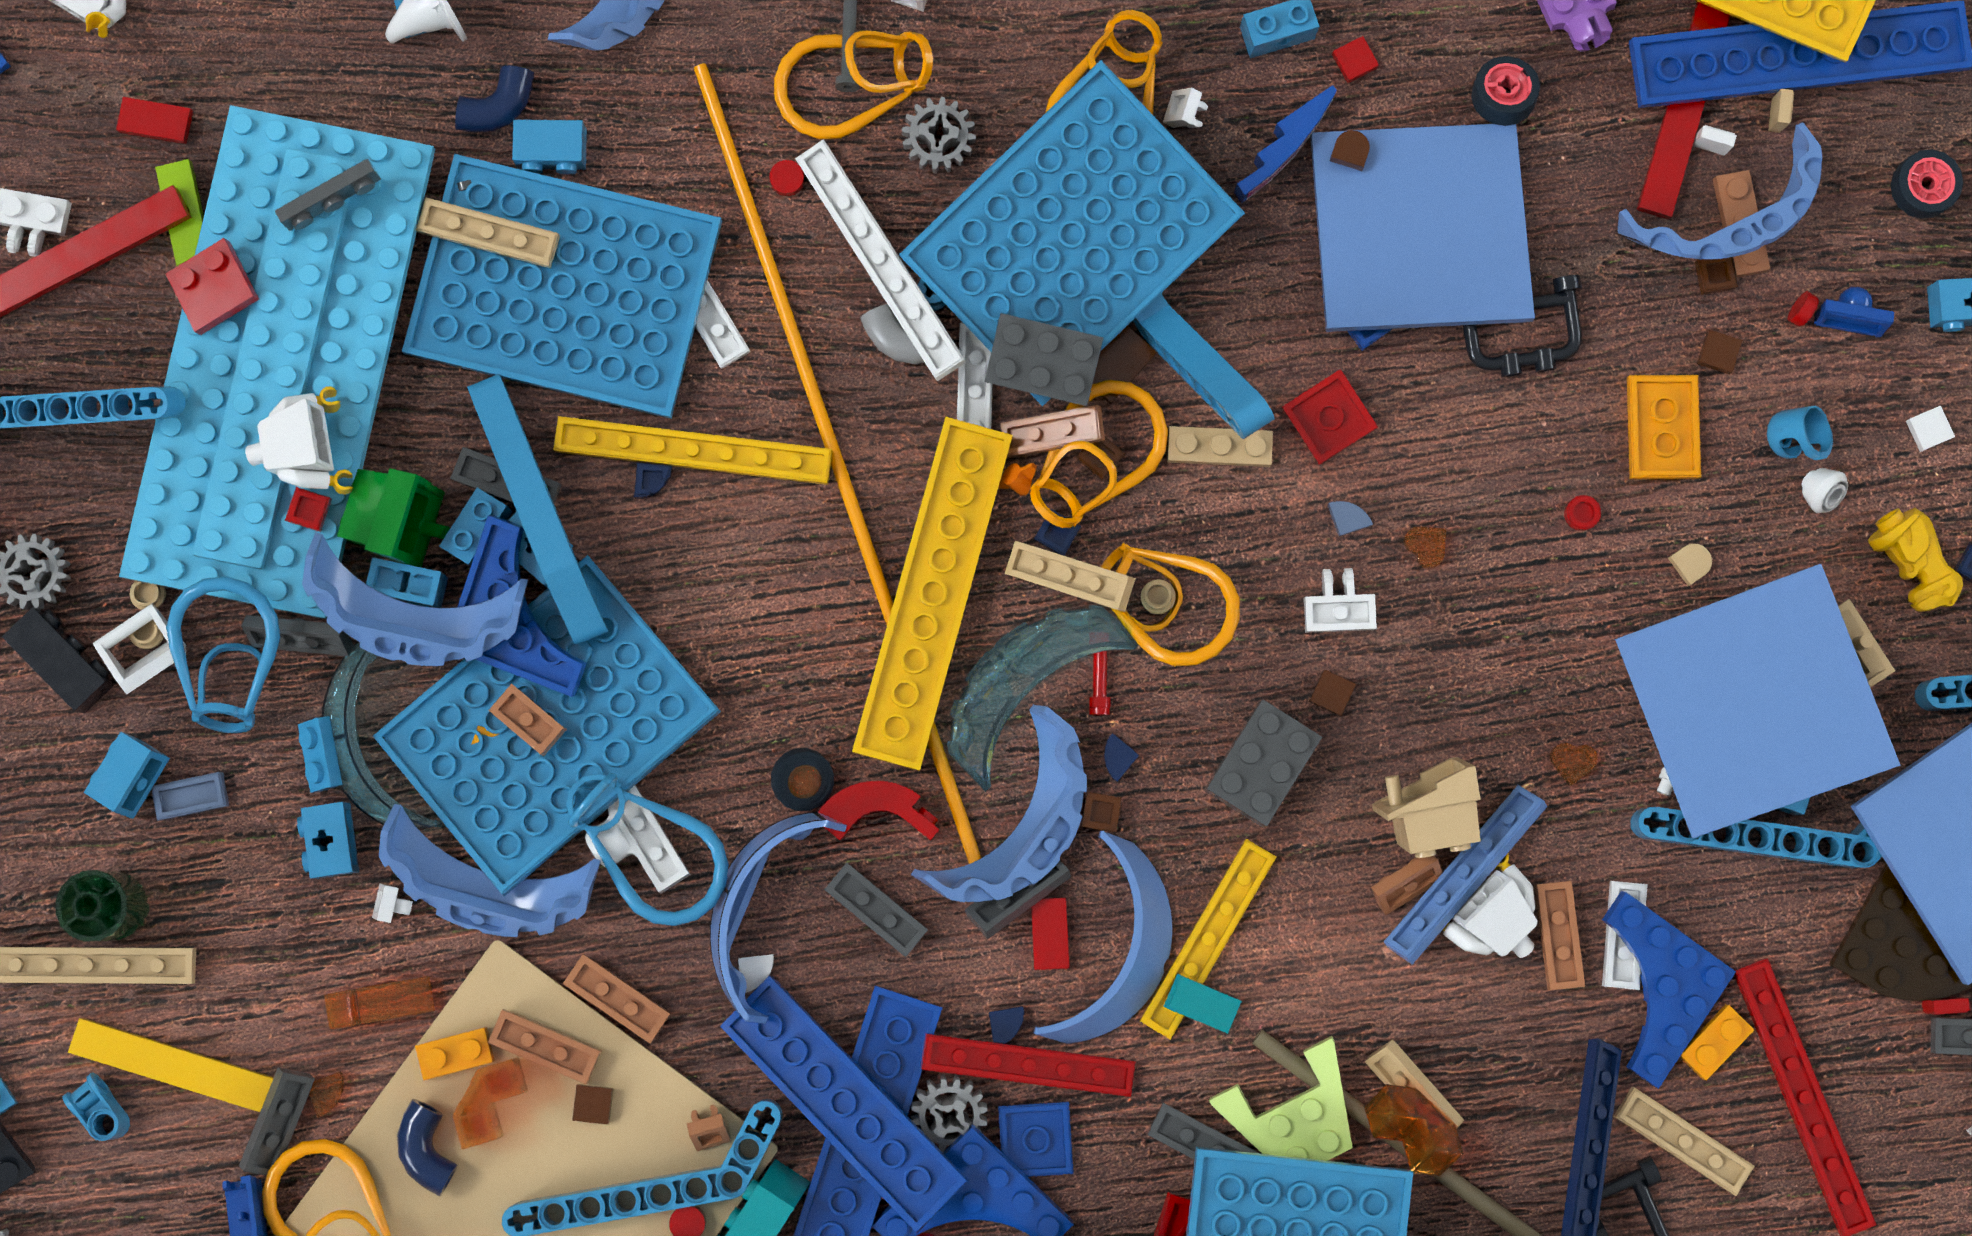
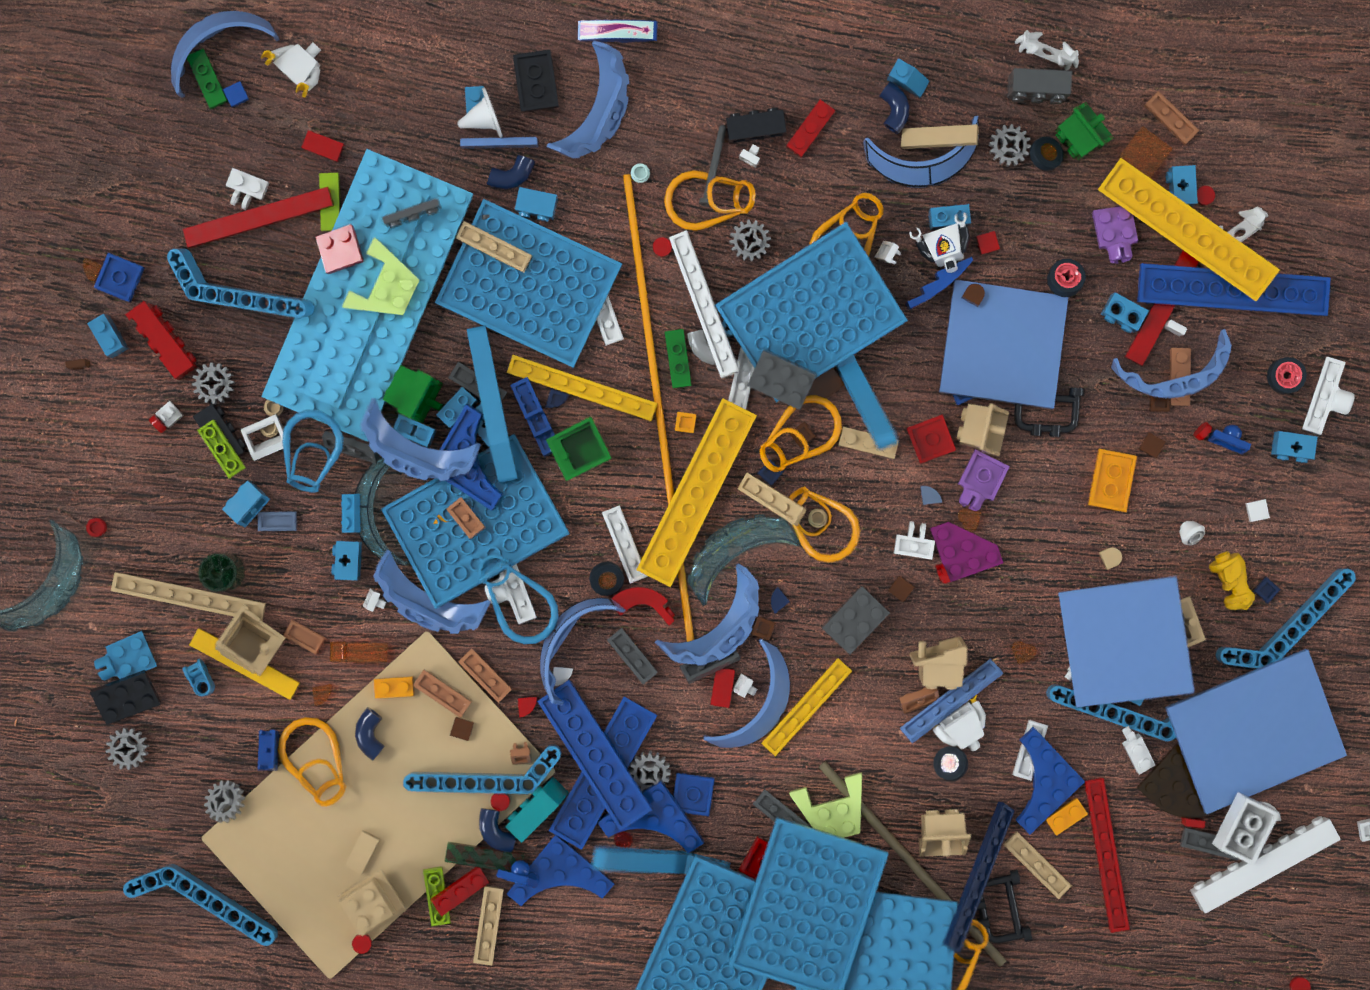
camera: 15 degrees right, 5 degrees up
dark grey plate [239,1067,315,1176] -> none
white torso [245,386,353,495] -> none
red tile [285,487,332,533] -> none
clear orange brick [452,1057,528,1150] -> none
red tile [920,1033,1136,1097] -> none
dark blue tile [989,1006,1024,1044] -> none
orange piece [998,463,1037,496] -> none
nougat tile [1001,405,1105,458] -> none
red bar [1089,631,1111,716] -> none
teal tile [1164,974,1242,1034] -> none
tan plate [1365,1039,1464,1142] -> none
clear orange brick [1365,1084,1464,1176] -> none
nougat plate [1534,881,1585,990] -> none
red tile [1564,495,1601,531] -> none
dark azure helmet [1767,406,1833,460] -> none
tan tile [1768,89,1794,133] -> none
none -> lime tile [197,420,246,479]
none -> tan piece [215,606,286,676]
none -> nougat tile [283,619,326,655]
none -> yellowish green wing [342,238,419,315]
none -> medium blue tile [460,137,538,149]
none -> blue slope [510,377,555,457]
none -> red tile [518,696,537,718]
none -> green piece [546,417,612,481]
none -> white tile [602,505,648,583]
none -> light aqua plate [631,163,650,183]
none -> green plate [665,329,691,389]
none -> light orange plate [675,412,696,434]
none -> white tile [732,673,757,698]
none -> torso [909,213,970,273]
none -> tan piece [918,809,971,857]
none -> magenta plate [929,522,1003,582]
none -> black wheel [933,746,968,781]
none -> red tile [935,563,950,584]
none -> tan piece [957,404,1009,457]
none -> medium lavender plate [958,449,1010,511]
none -> dark azure brick [1101,292,1149,333]
none -> white plate [1122,726,1155,775]

